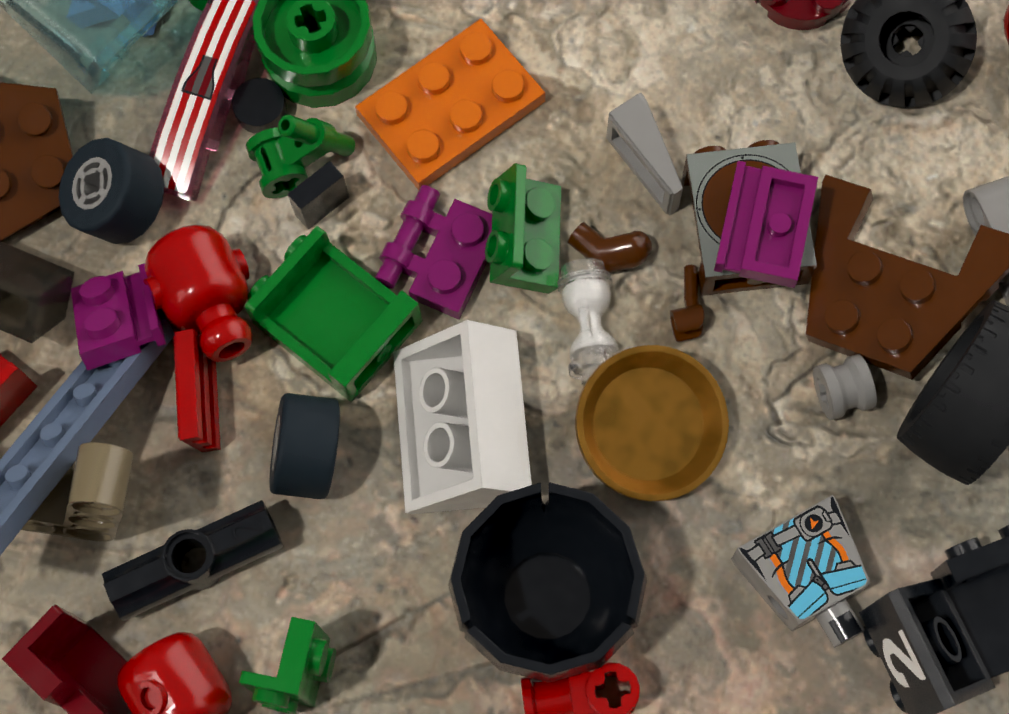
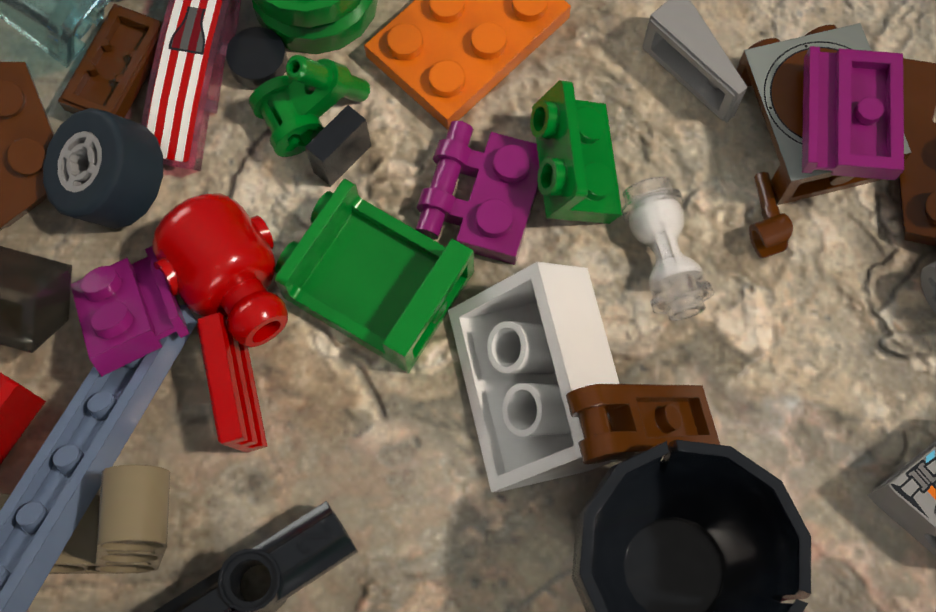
camera: 10 degrees left, 0 degrees up
black wheel [269,393,340,499] -> none
reddish brown arm [568,222,652,273] -> none
pearl gold piece [575,345,729,501] -> none
none -> reddish brown plate [58,4,167,118]
none -> reddish brown plate [566,384,720,465]

